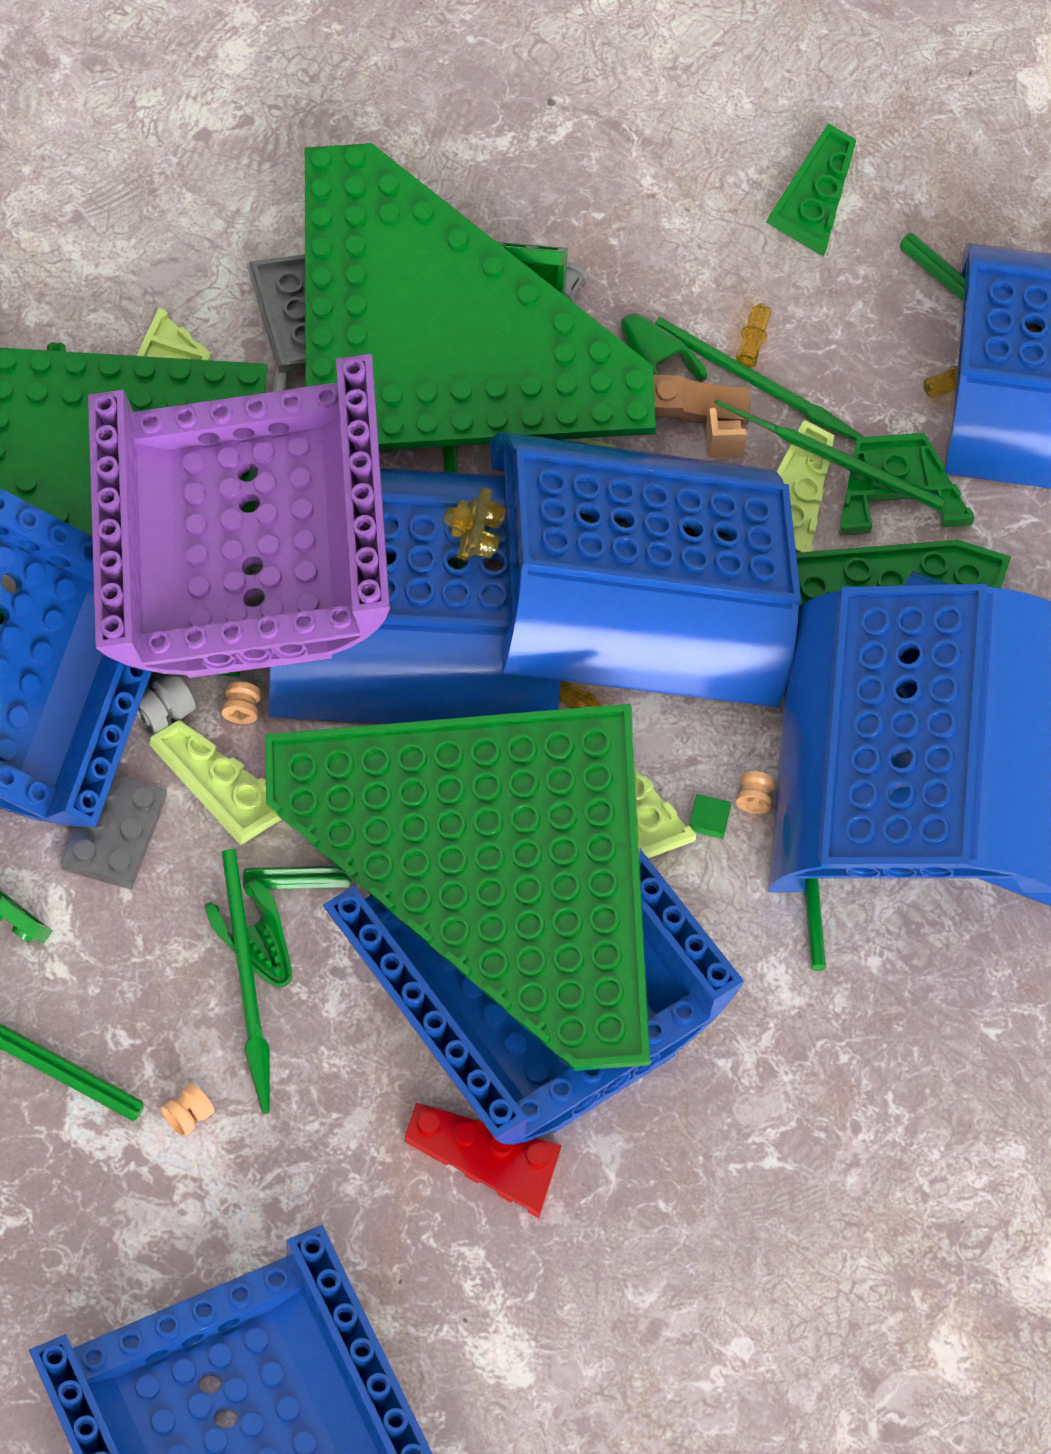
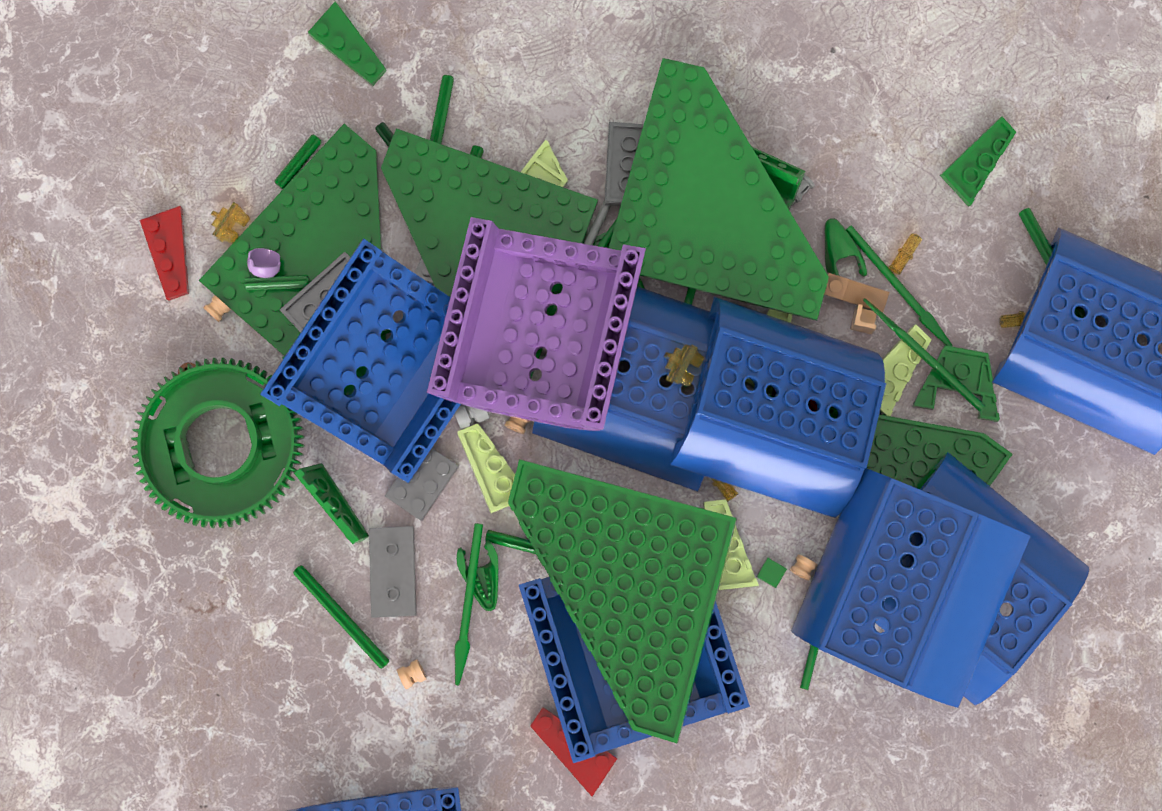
camera: 25 degrees right, 20 degrees up
none -> flat silver plate [369,526,417,618]

